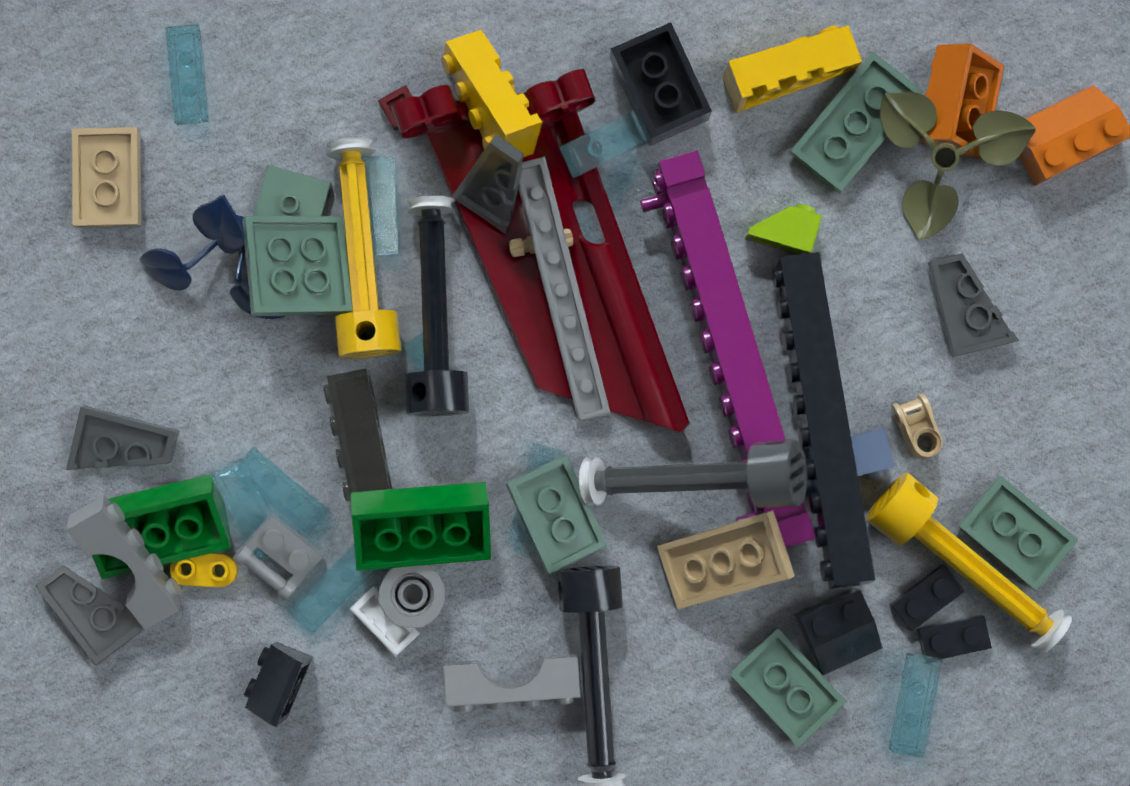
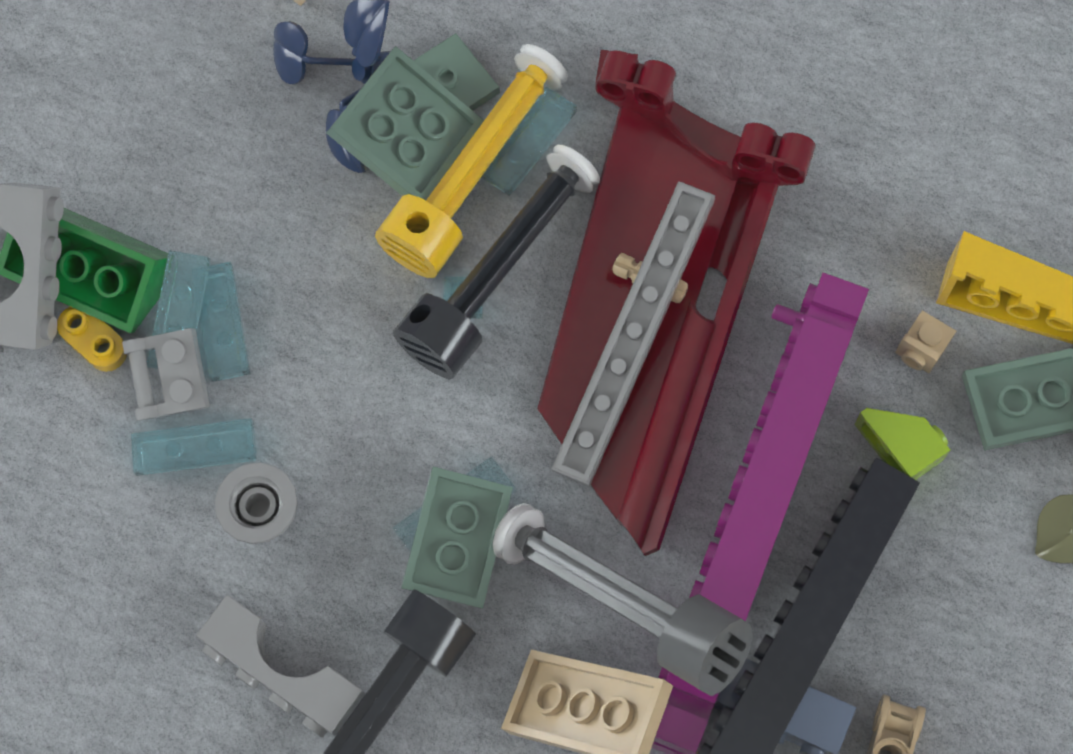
camera: 40 degrees right, 15 degrees down
dark grey wing [66,405,180,470] -> none
black slope [244,642,313,727] -> none
clear smoke brick [323,368,393,501] -> none
white plate [350,585,421,657] -> none
green brick [351,482,491,571] -> none
yellow wedge [441,30,542,157] -> none
dark grey wing [452,134,524,234] -> none
clear light blue tile [559,111,647,178] -> none
black brick [610,22,712,146] -> none
dark grey wing [928,253,1019,357] -> none
none -> tan bracket [895,310,957,374]

